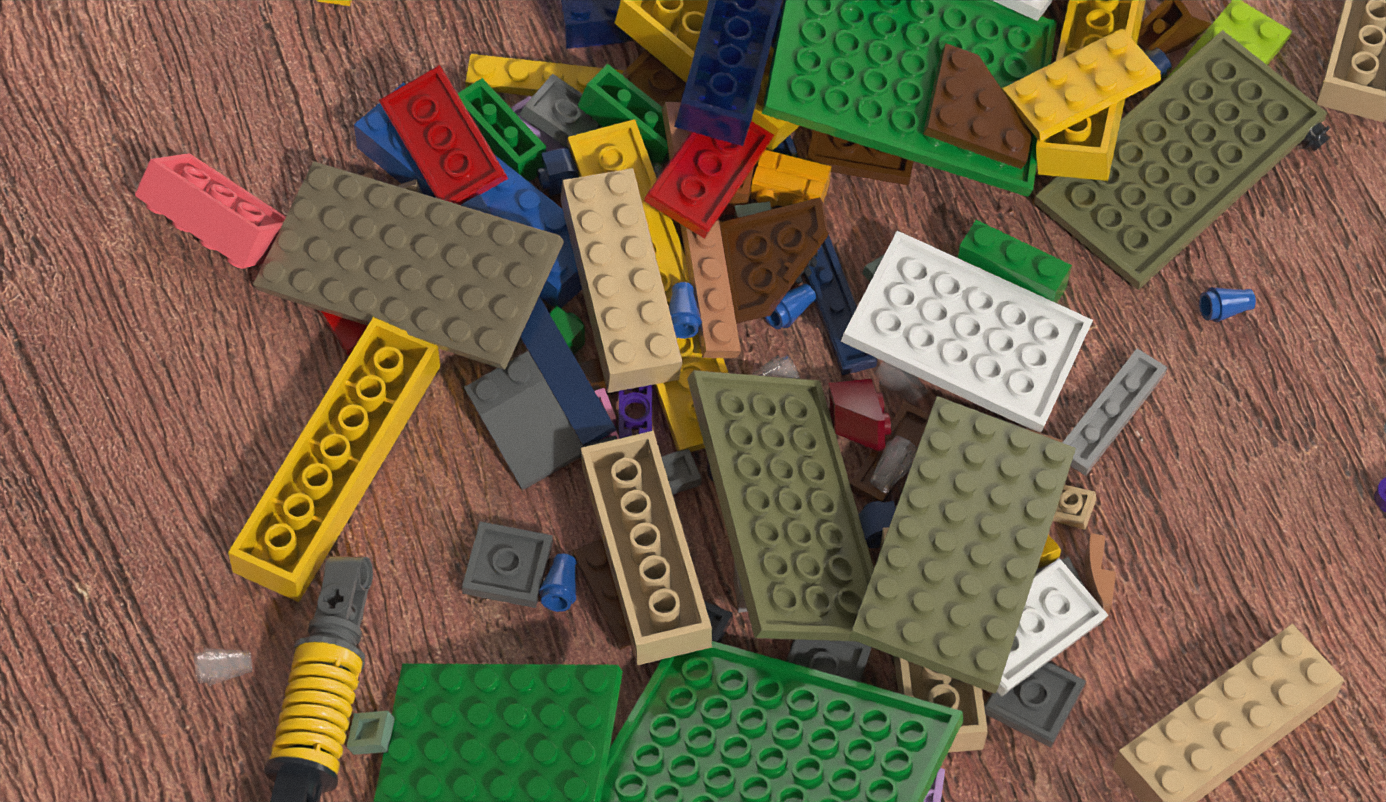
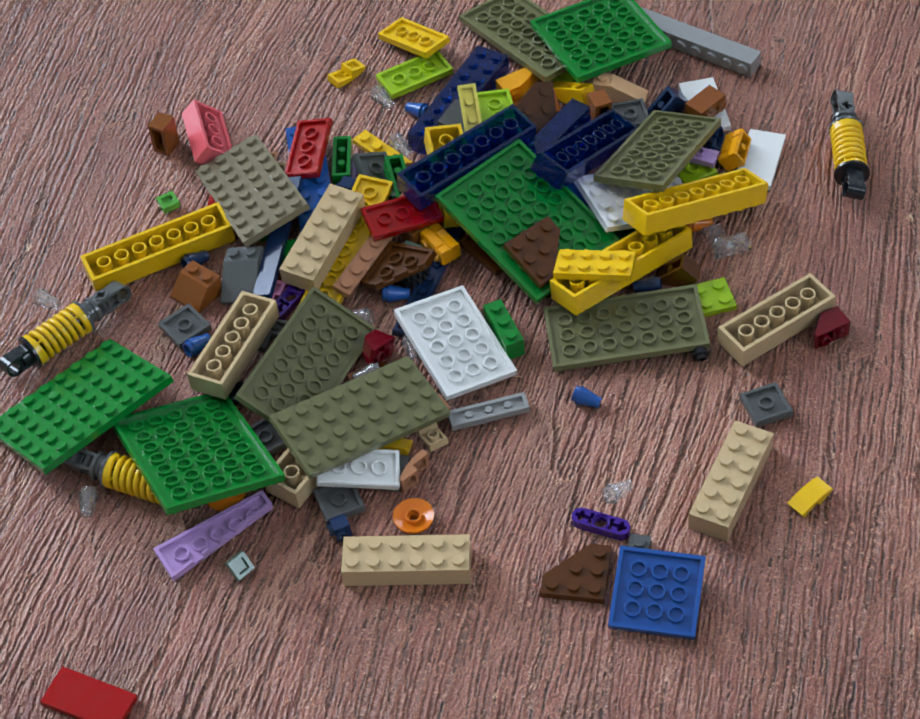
camera: 45 degrees right, 10 degrees down
sand green plate [347,710,395,755] -> none
blue cone [669,282,702,339] -> none
none -> dark orange piece [148,112,180,156]
none -> bright green plate [156,191,181,214]
none -> dark orange slope [170,260,222,314]
none -> dark blue cone [181,250,210,268]
none -> dark blue plate [326,514,353,543]
none -> clear cone [388,132,413,158]
none -> orange dish [393,498,434,534]

